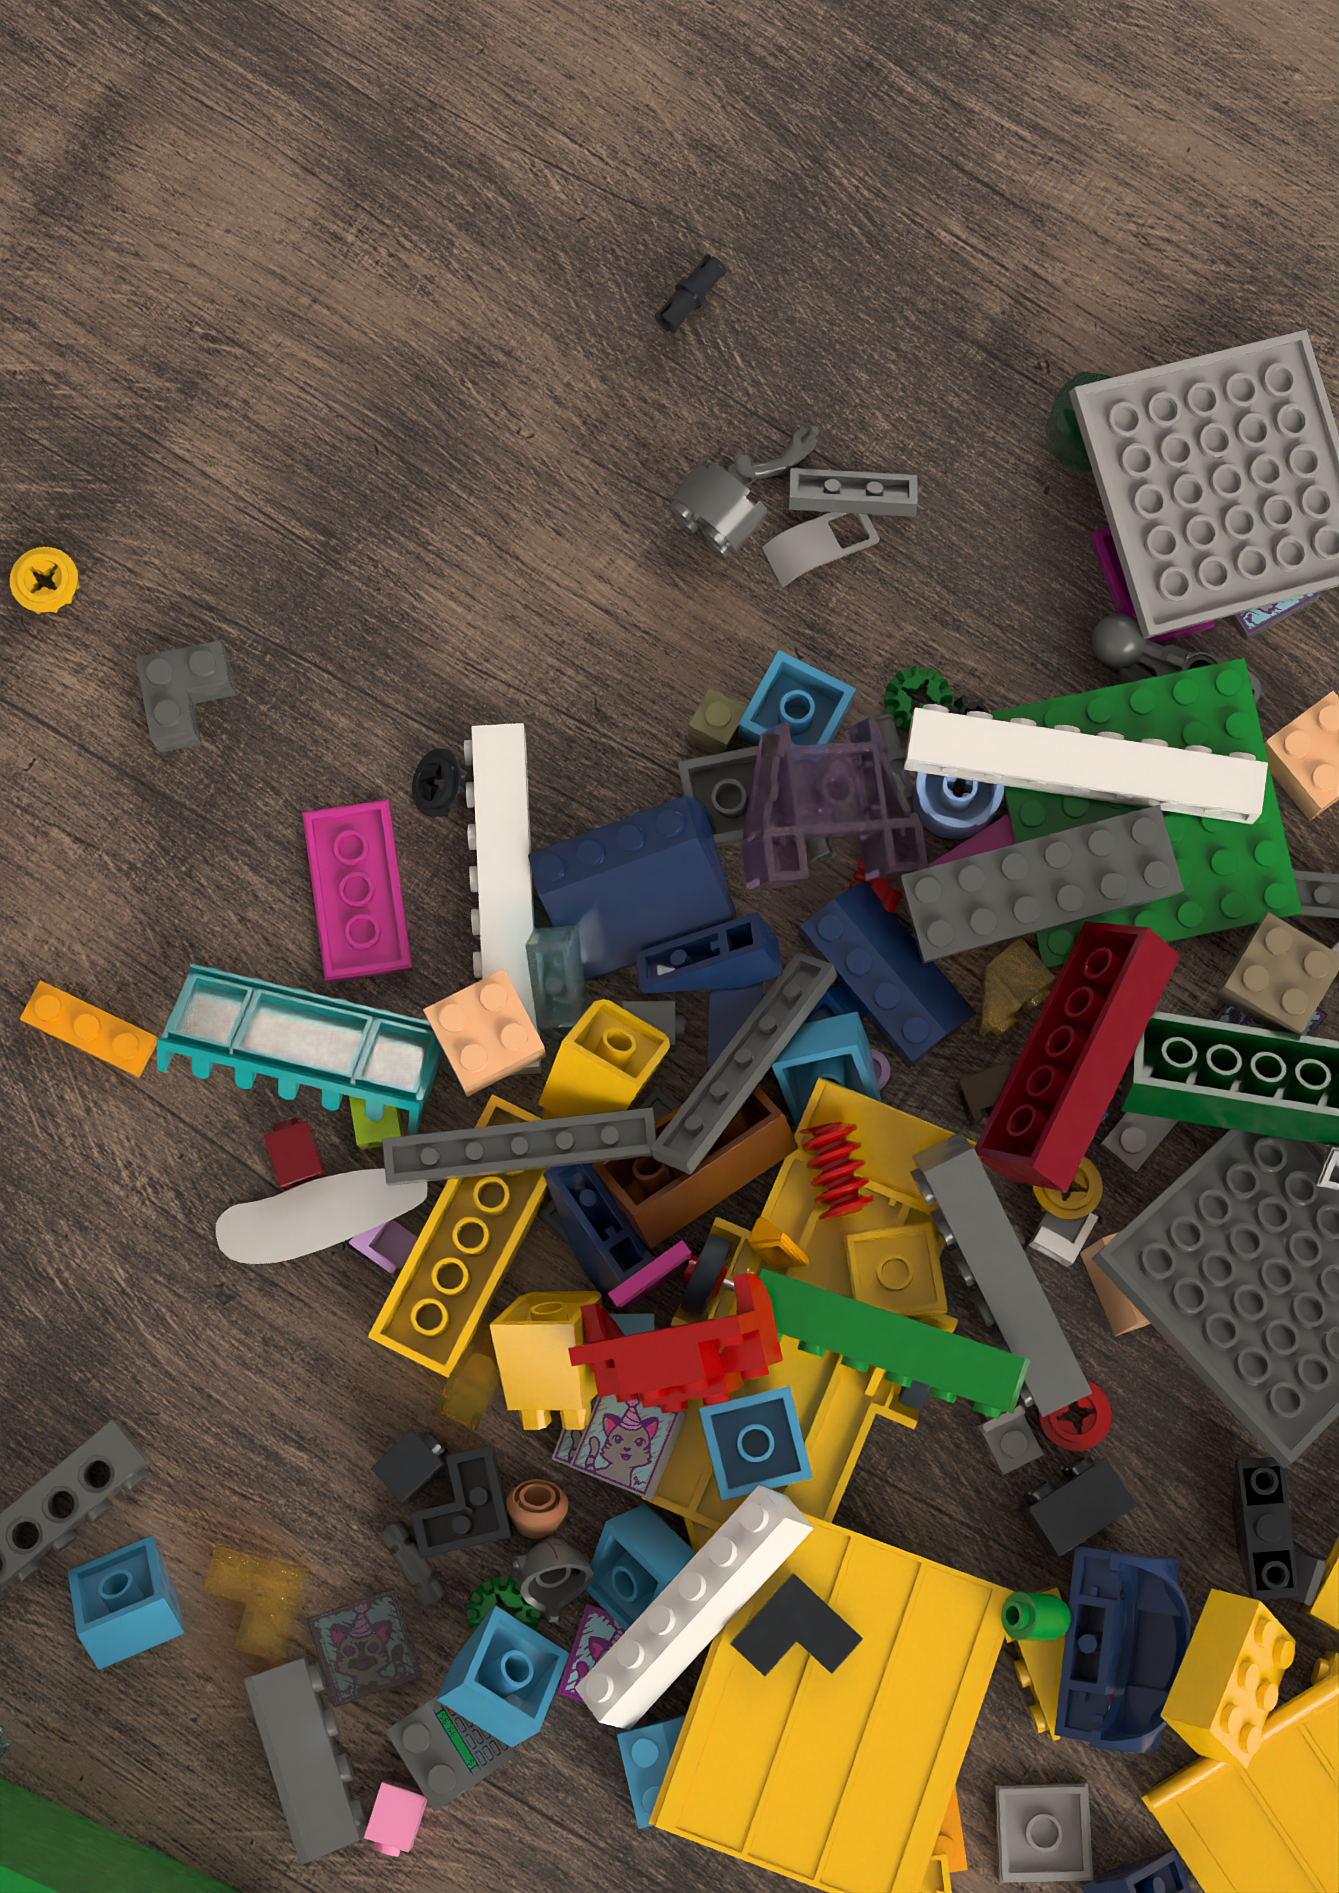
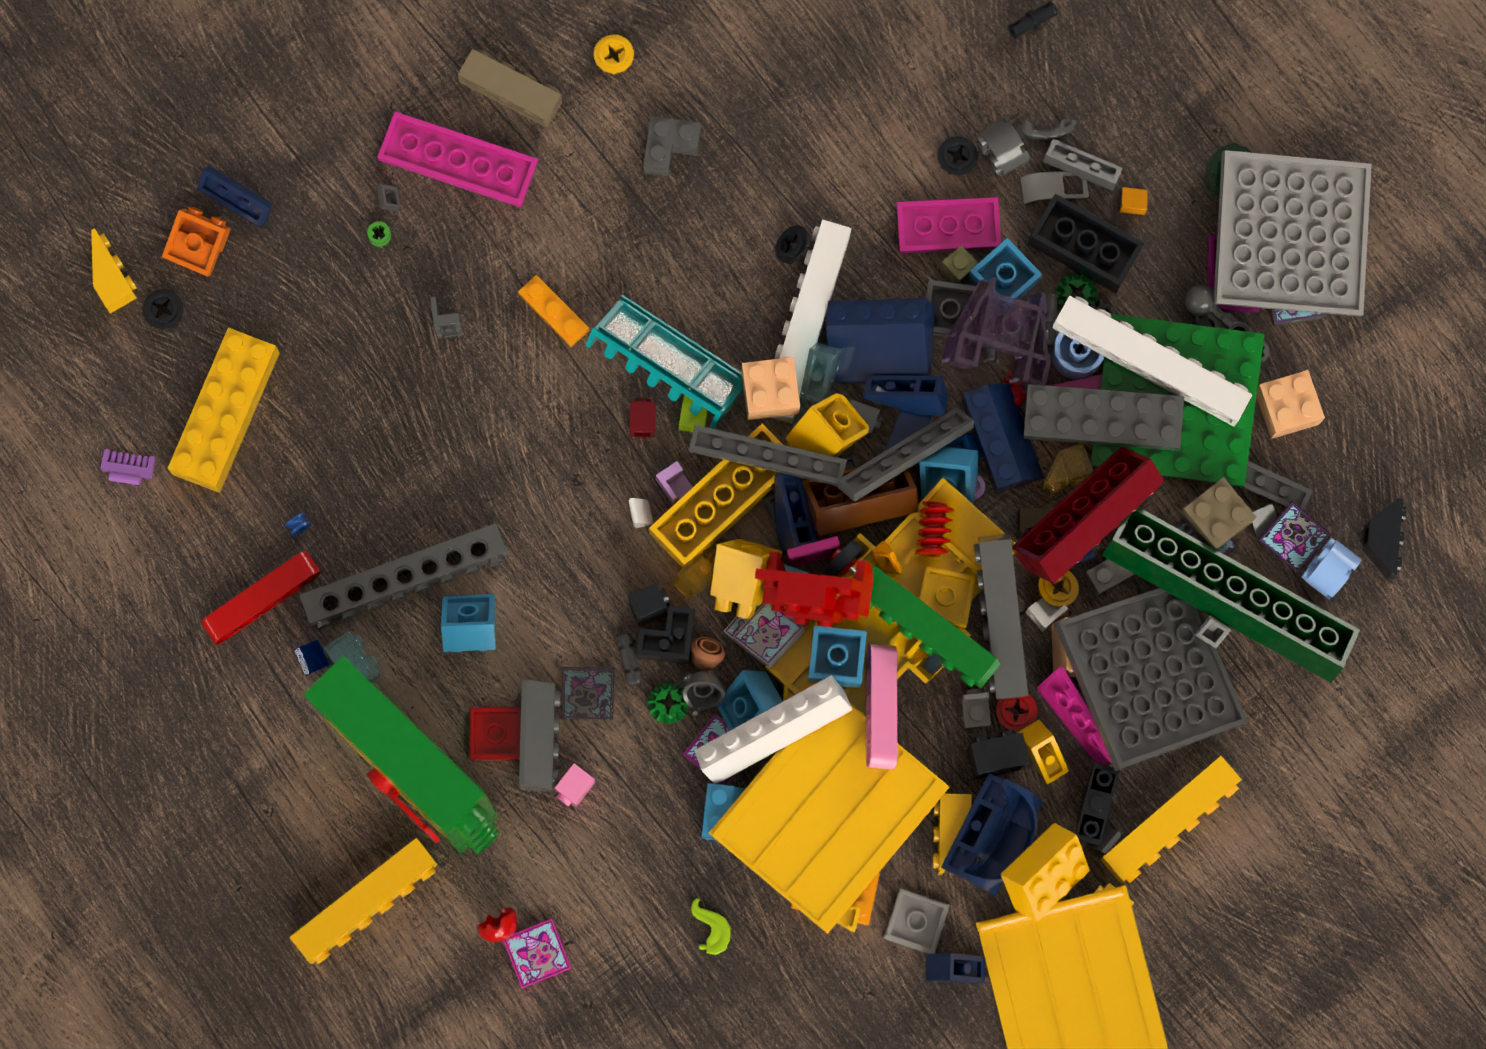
camera: 15 degrees right, 0 degrees up
clear yellow brick [202,1545,311,1662] -> none
white sticker [216,1169,427,1264] -> none
dark pink tile [302,799,413,983] -> none
dark grey slope [385,1694,516,1812] -> none
dark azure slope [437,1606,570,1748] -> none
black tile [730,1573,863,1676] -> none
green brick [1001,1592,1071,1642] -> none
none -> red tile [469,707,521,761]
none -> white slope [629,498,653,528]
none -> bright pink beam [866,644,897,769]
none -> dark pink plate [896,197,1001,254]
none -> black gear [937,136,978,177]
none -> yellow slope [1017,720,1069,785]
none -> black brick [1027,194,1144,293]
none -> dark pink wing [1036,666,1111,766]
none -> light orange slope [1120,187,1148,215]

